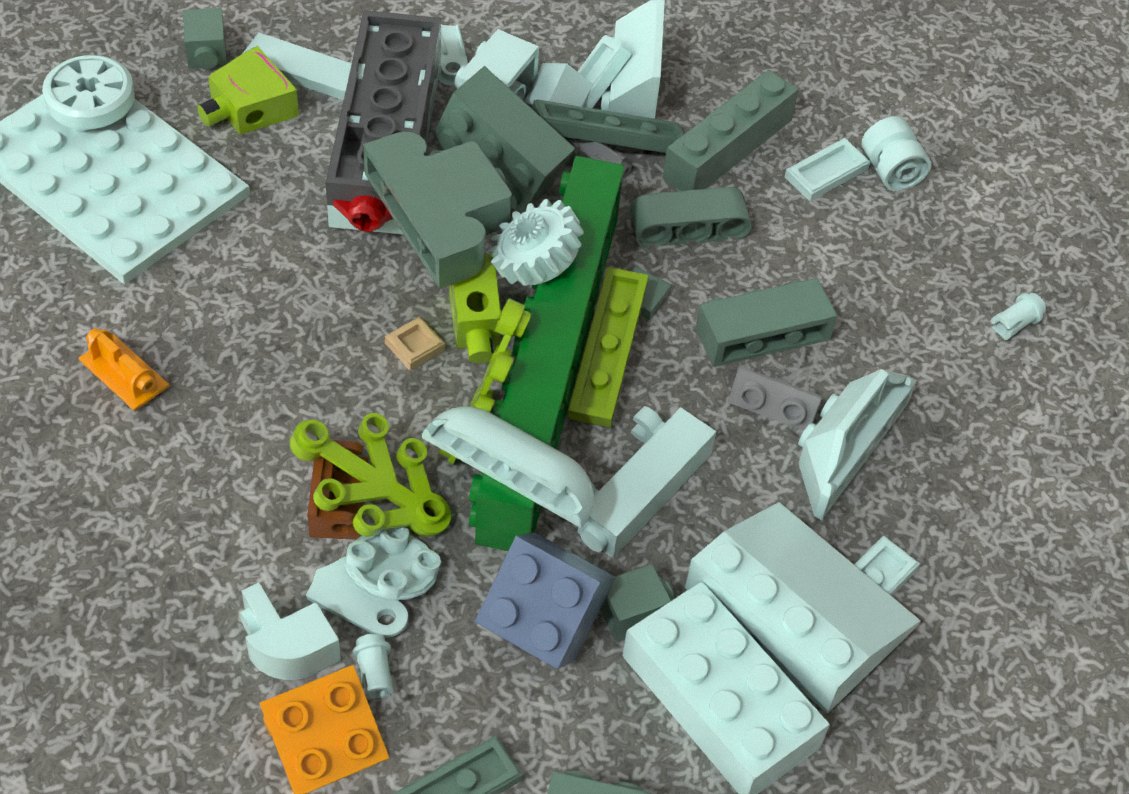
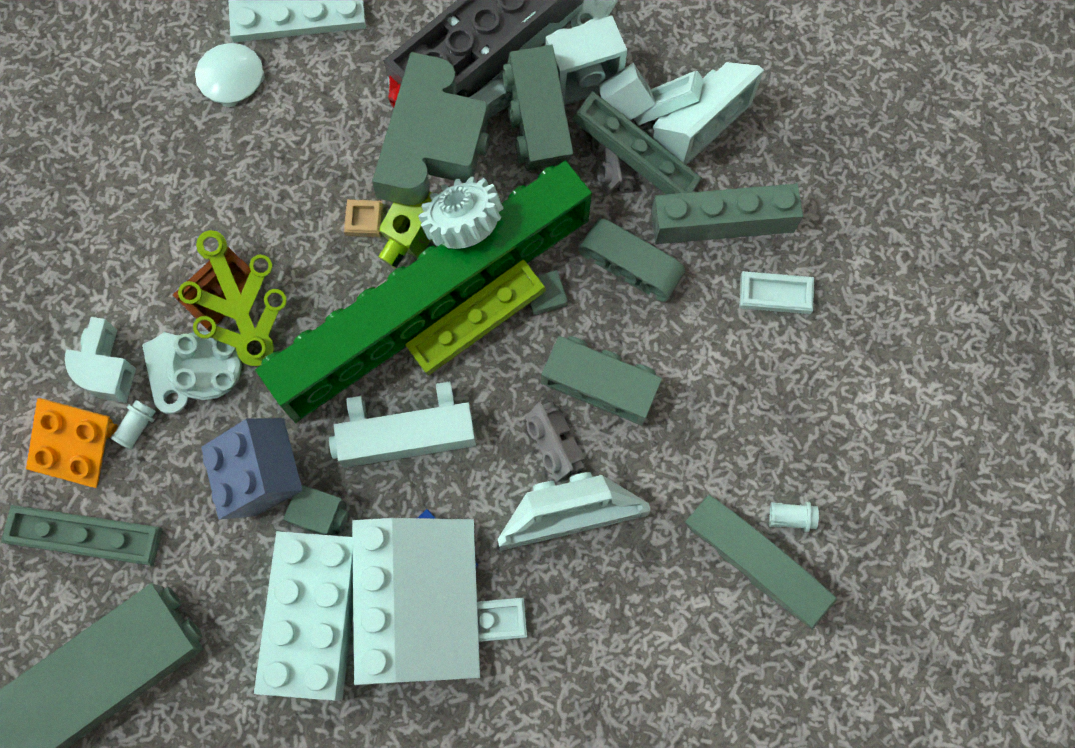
camera: 45 degrees right, 20 degrees up
light orange hinge [78,328,170,412] -> none
light aqua brick [422,406,594,528] -> none
lime plant [438,298,532,465] -> none
light aqua wheel [862,116,932,191] -> none
none -> light aqua dish [195,43,265,107]
none -> sand green slope [685,494,837,630]

